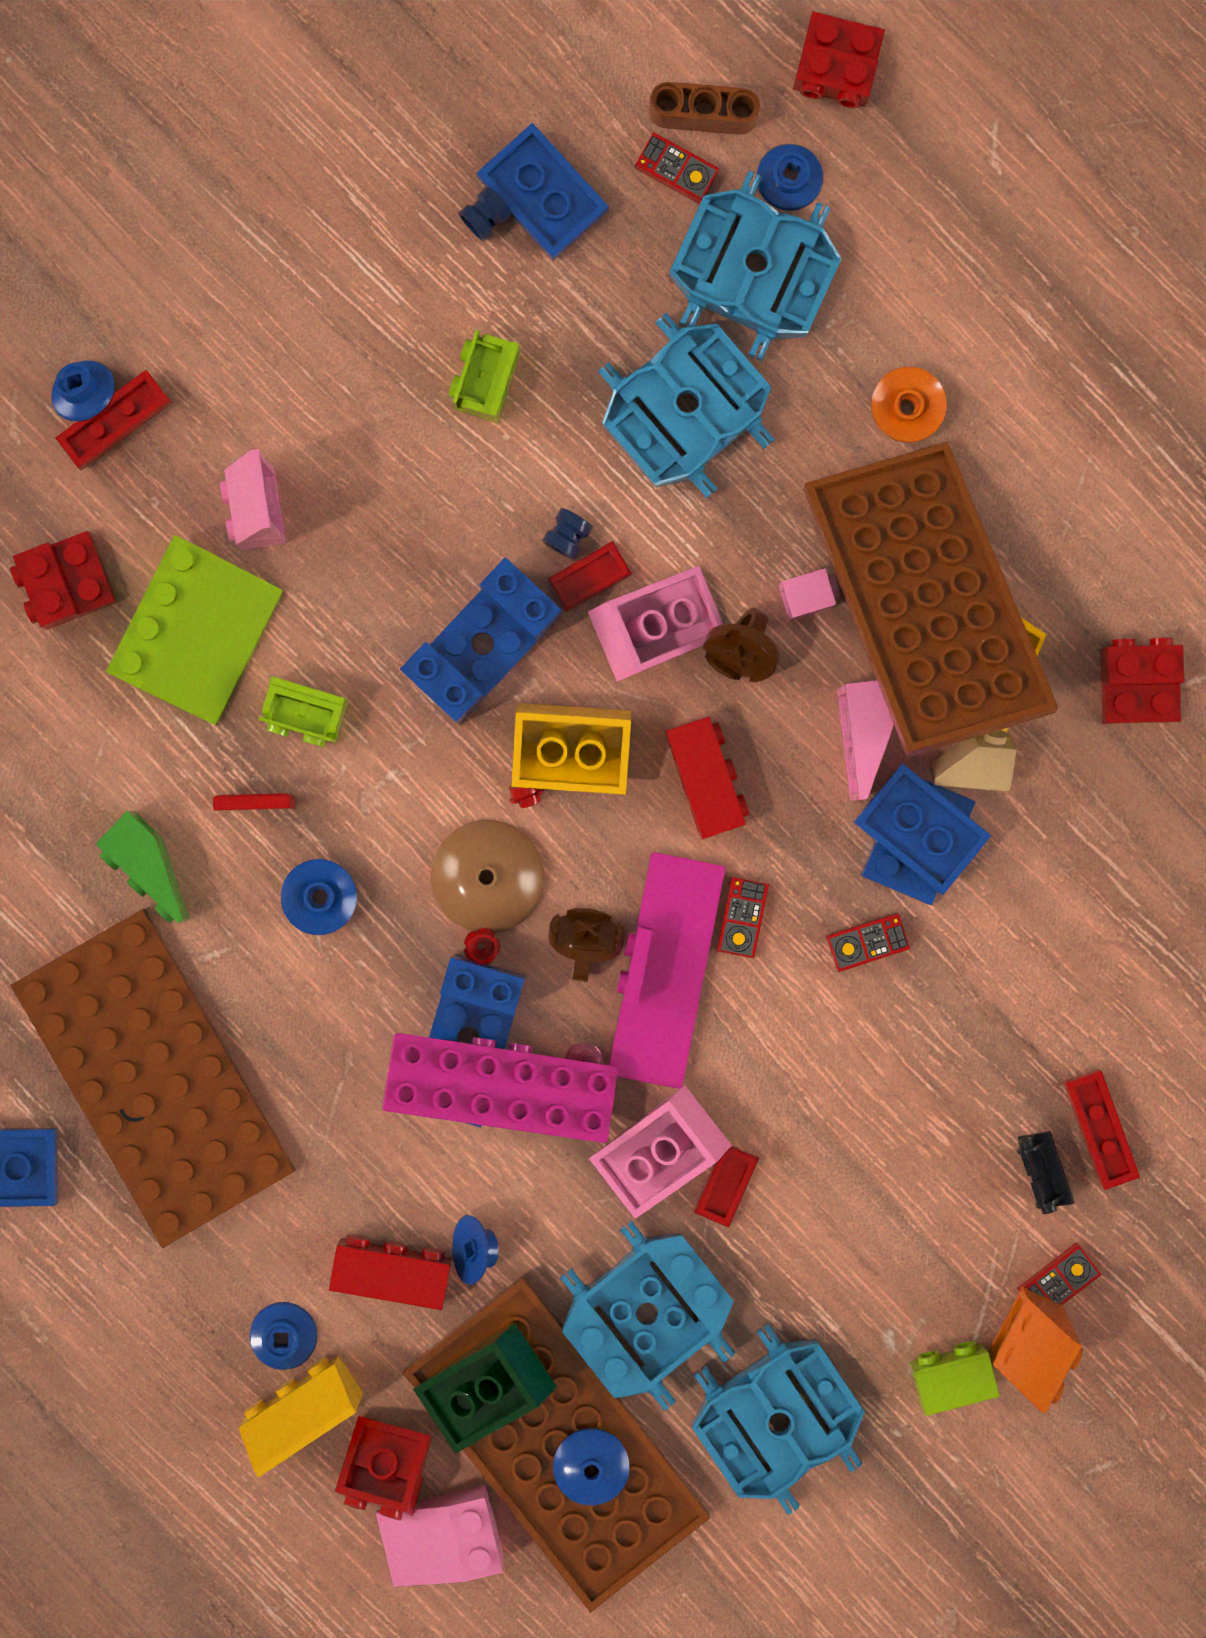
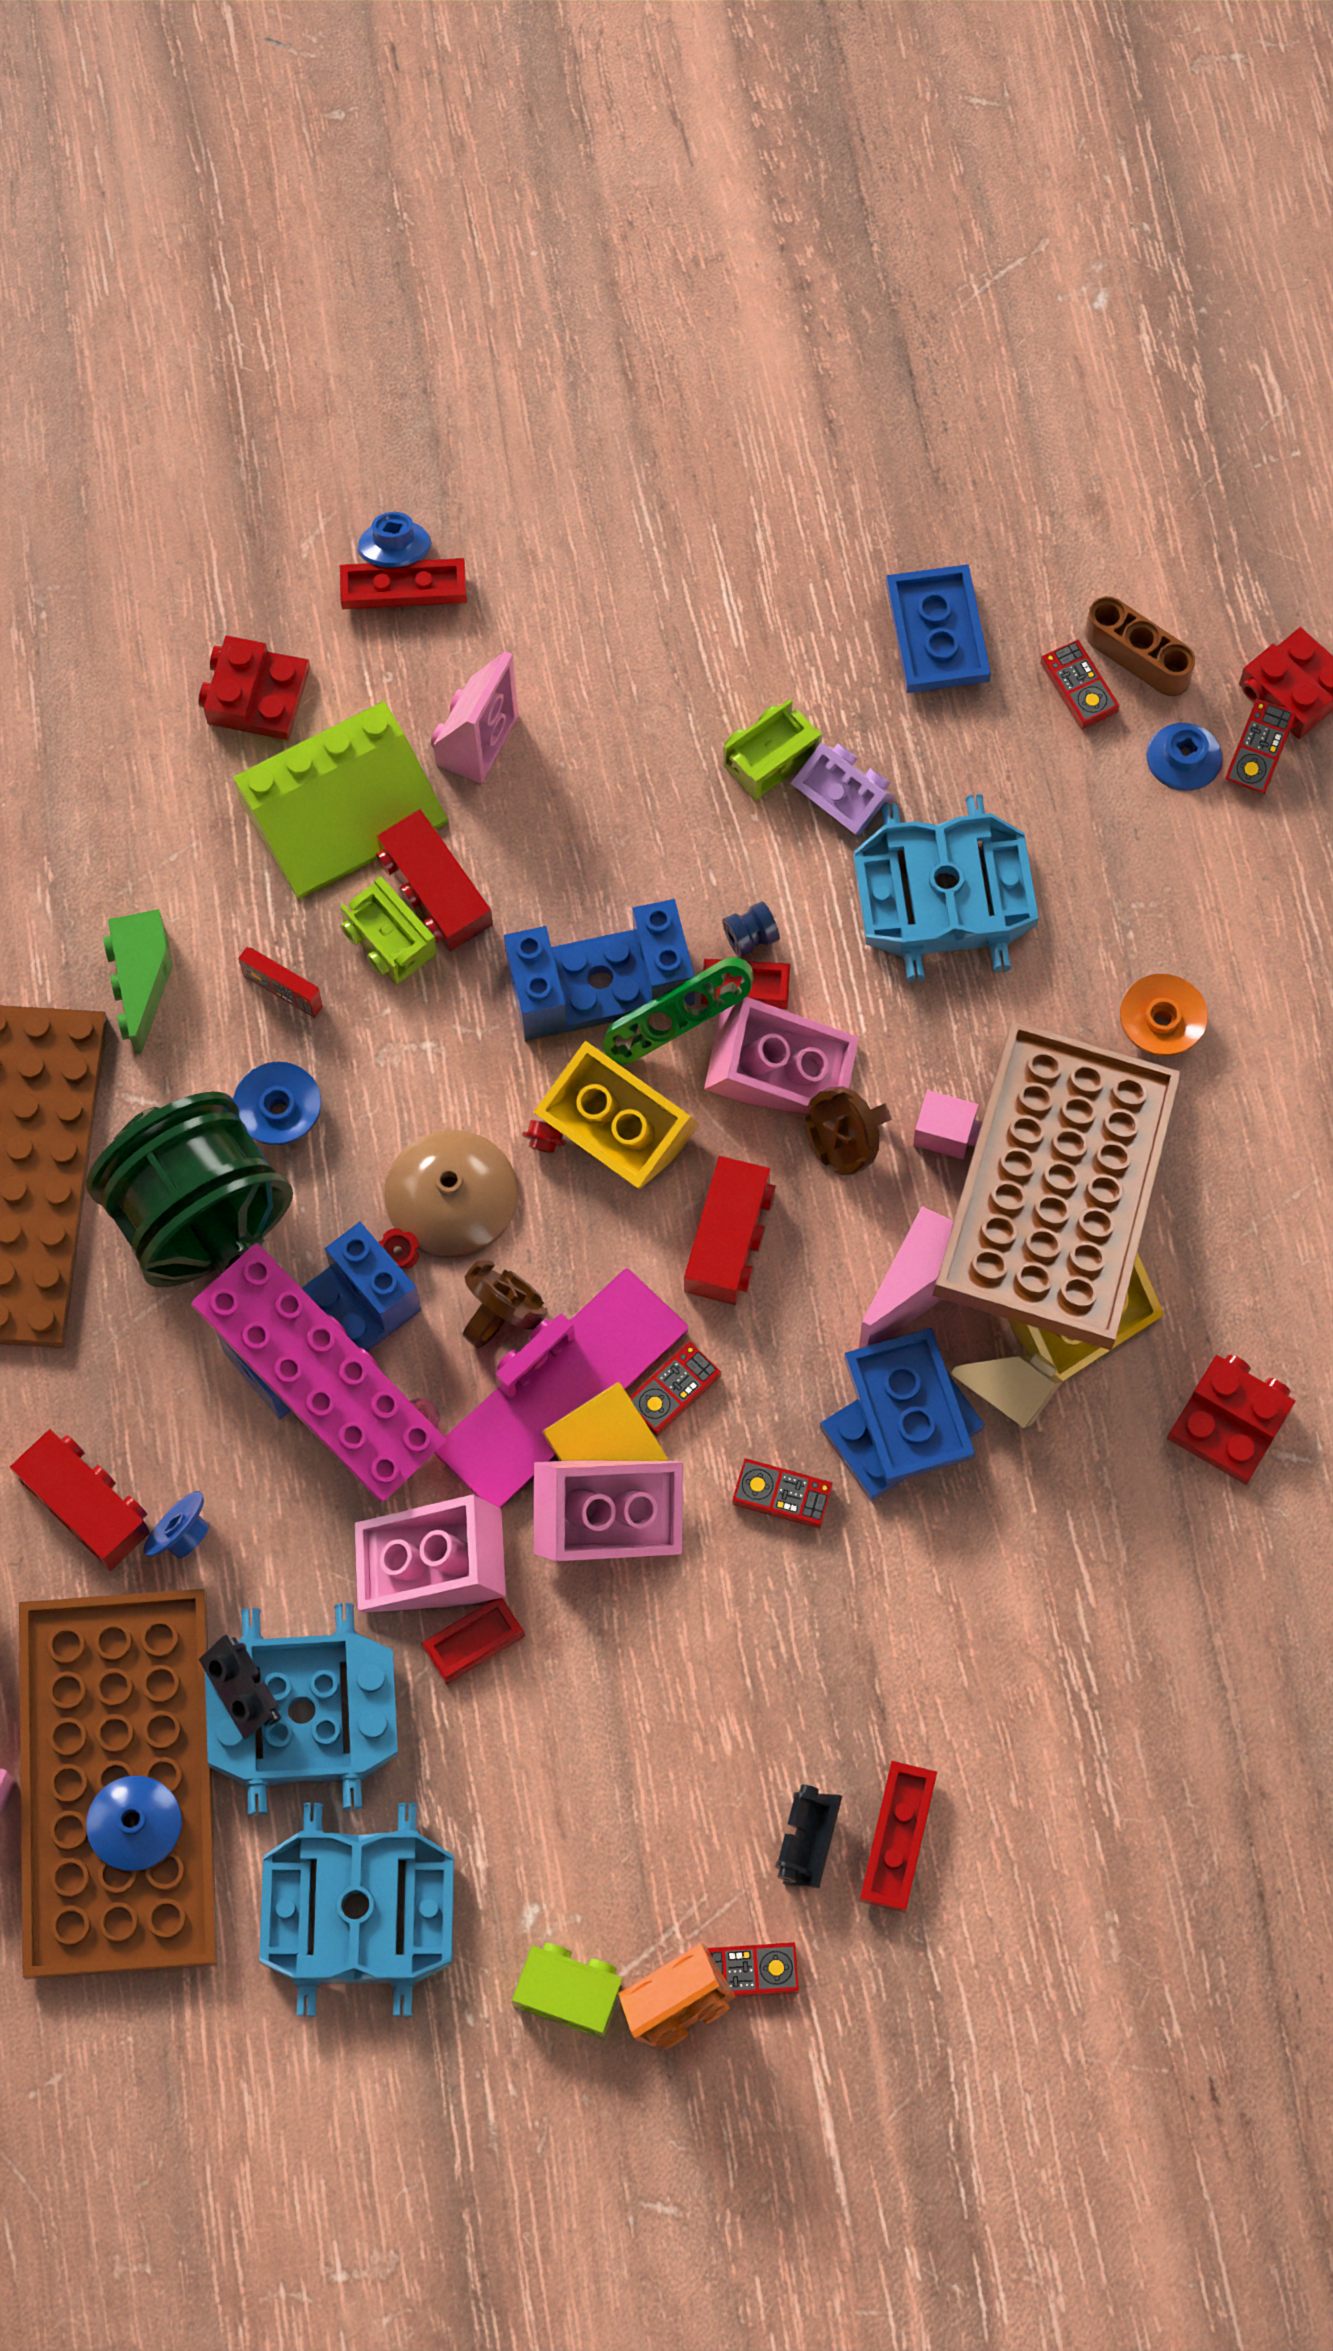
camera: 35 degrees right, 20 degrees down
dark green slope [413,1322,557,1454] -> none
dark blue wheel [458,187,512,242] -> none
dark azure piece [669,171,842,361] -> none
none -> dark green wheel [86,1091,293,1287]
none -> black hinge [198,1635,282,1739]
none -> red brick [376,809,493,952]
none -> bright pink slope [533,1460,683,1561]
none -> yellow tile [541,1382,668,1461]
none -> green beam [603,957,754,1064]
none -> lavender bracket [791,742,896,836]
none -> tile [1225,698,1297,794]

